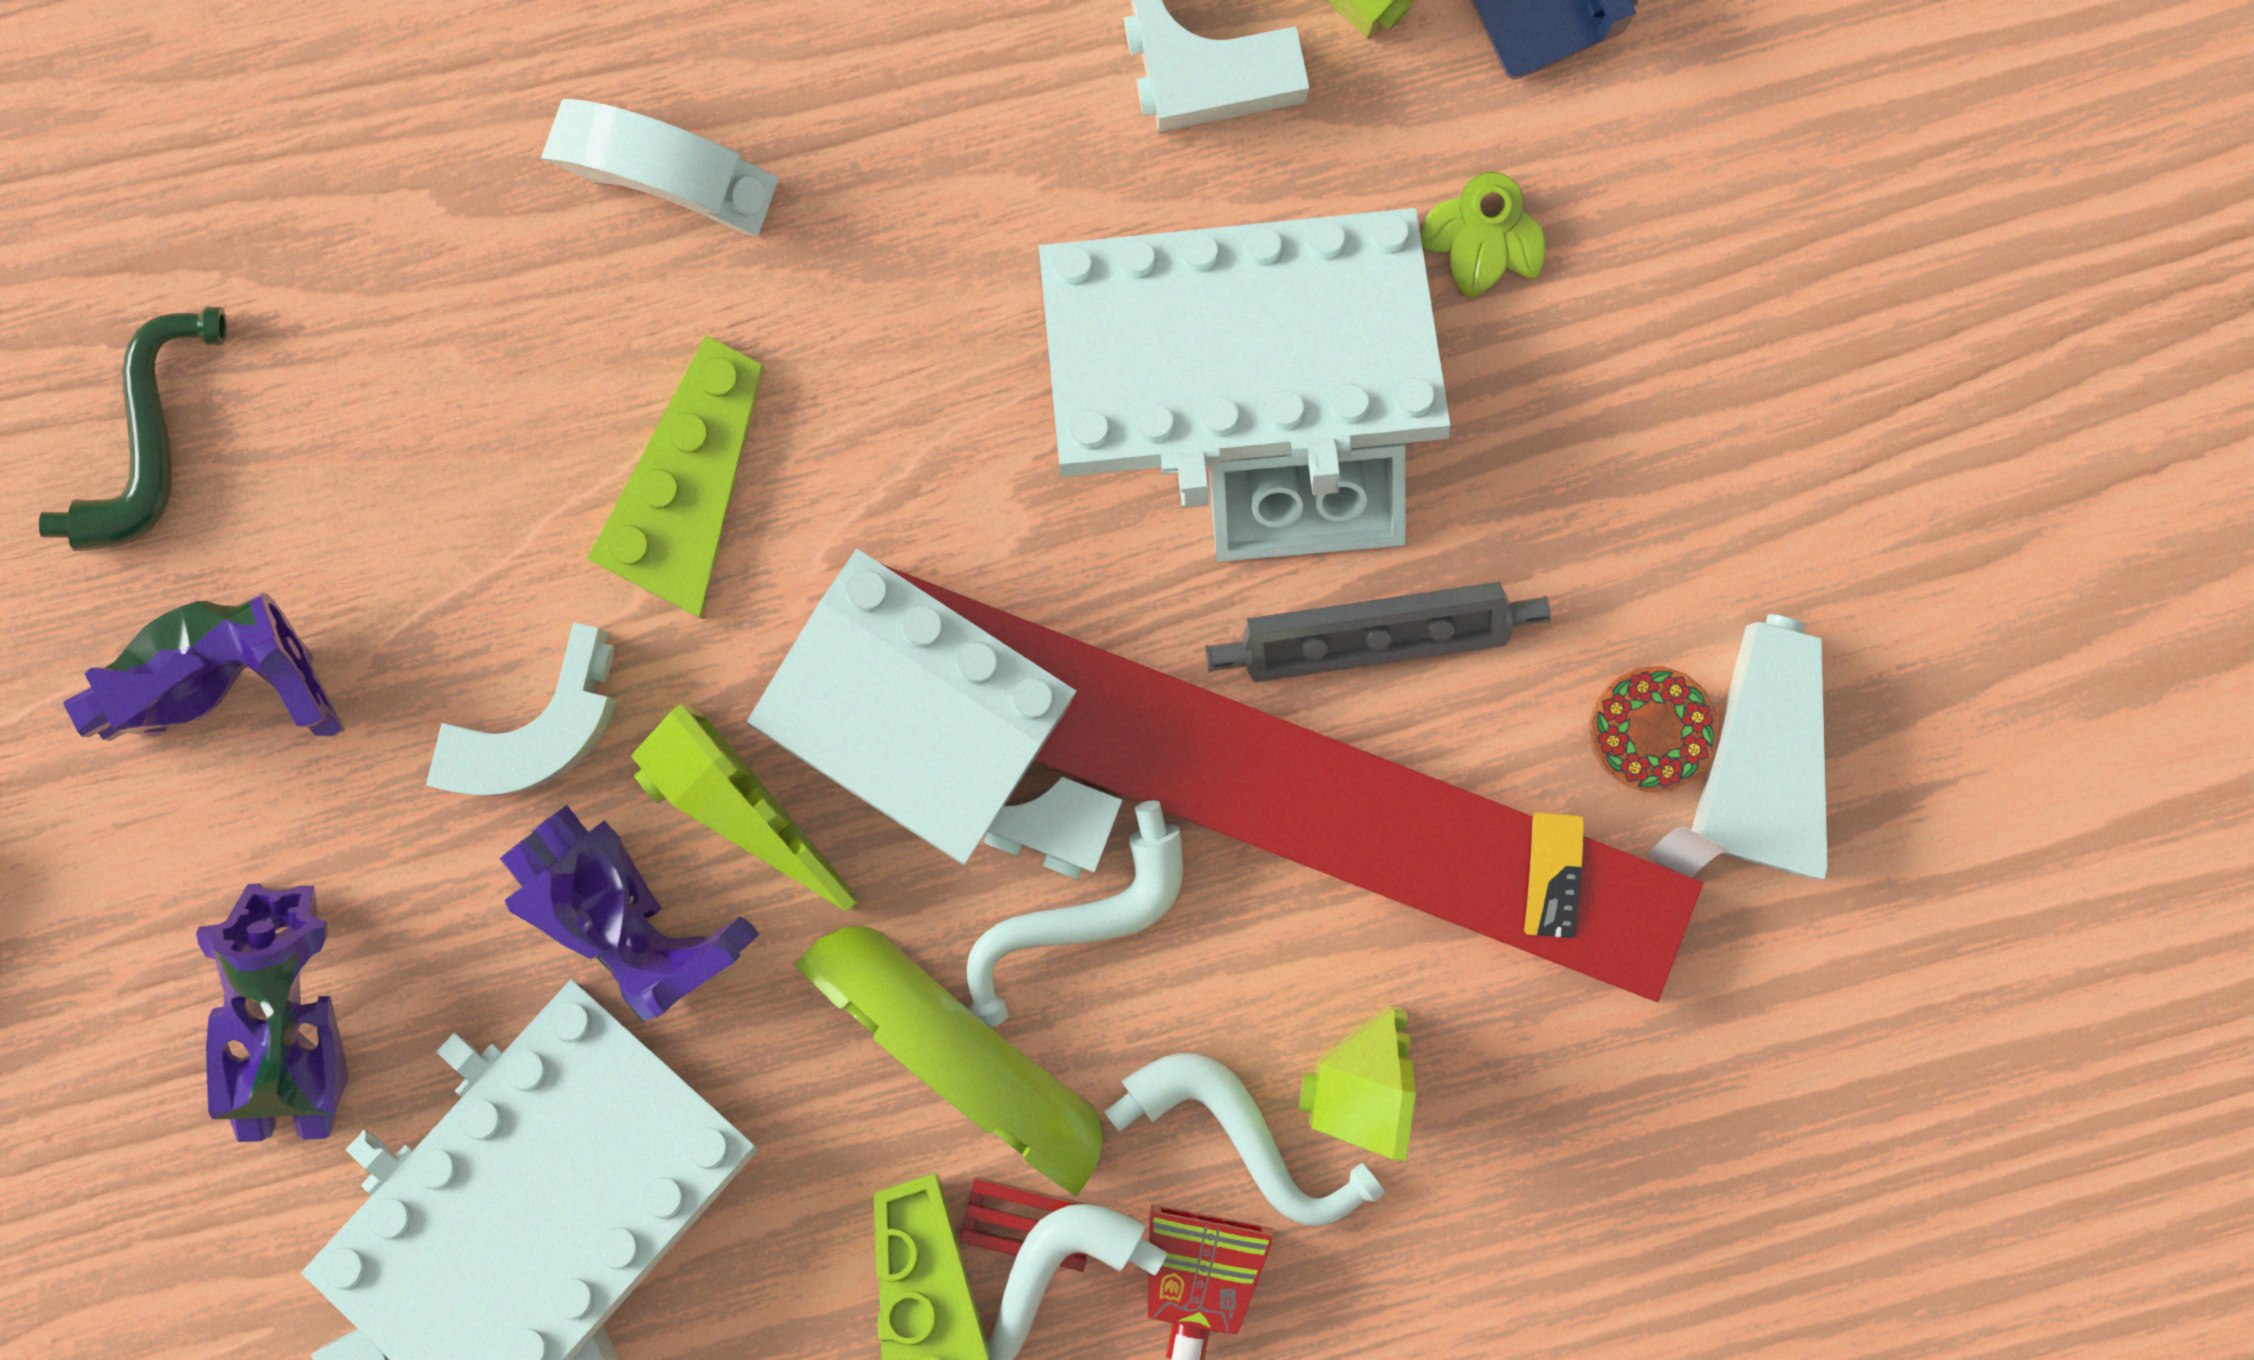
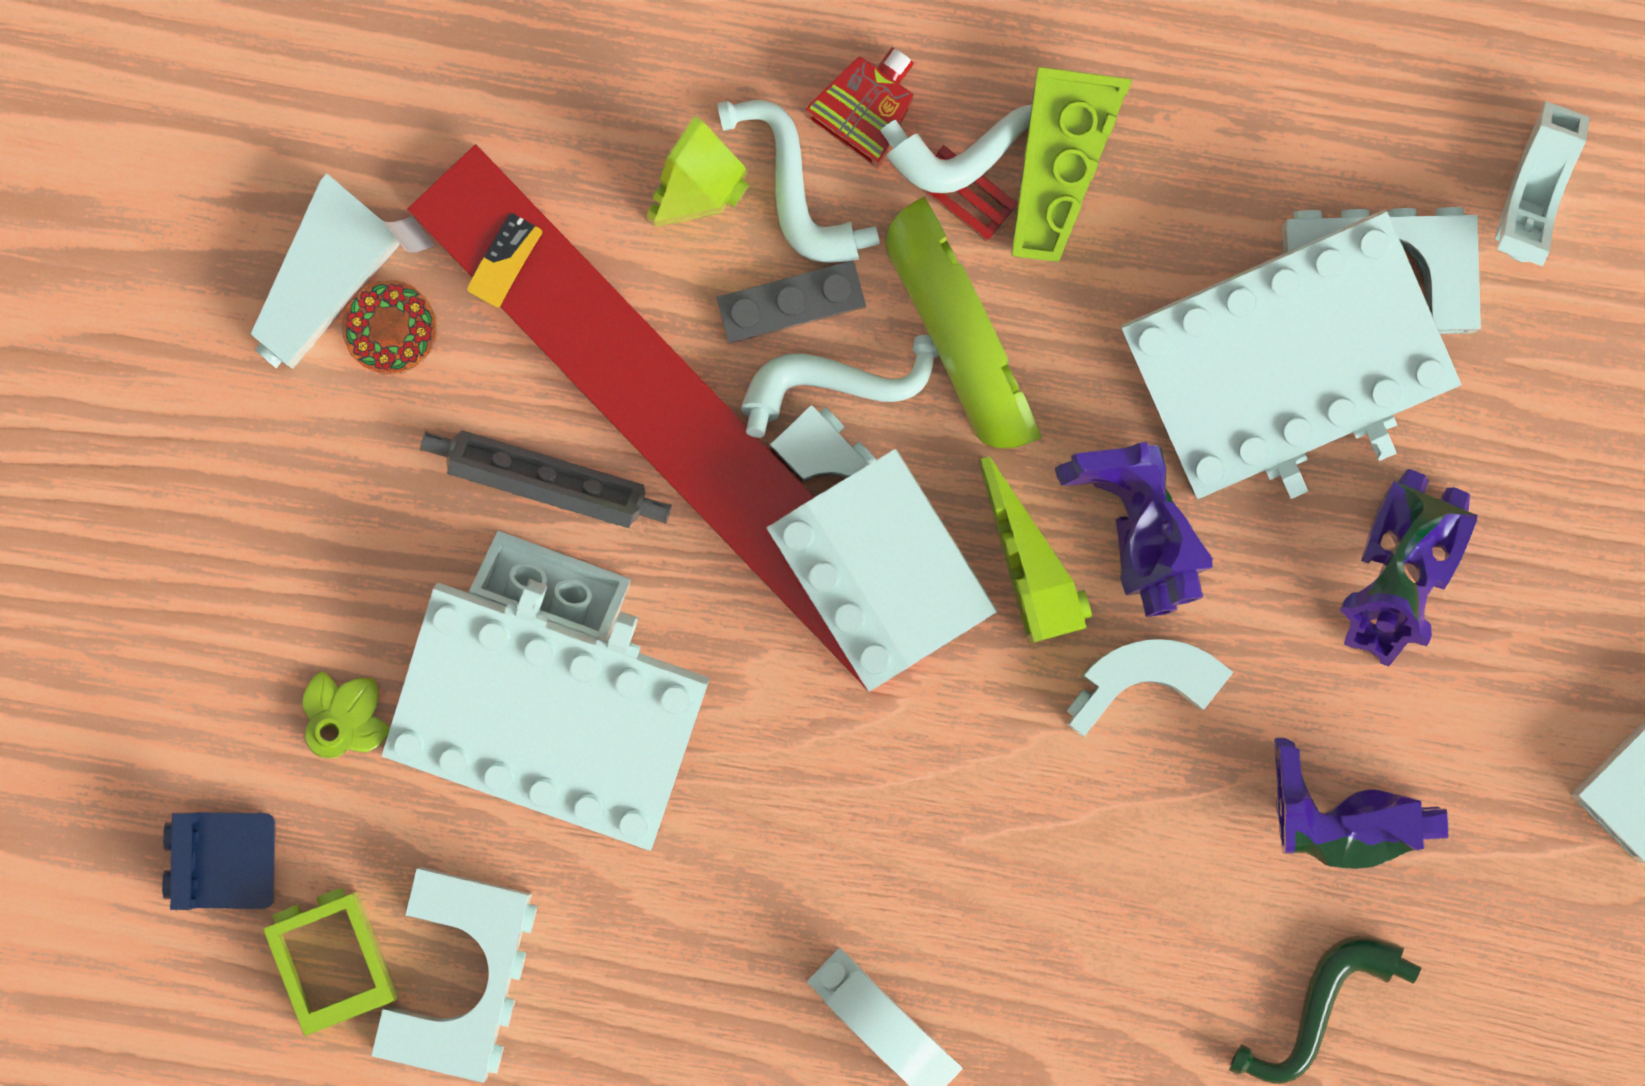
camera: 160 degrees left, 0 degrees up
lime wing [587,335,765,619] -> none
none -> dark grey plate [717,260,866,344]

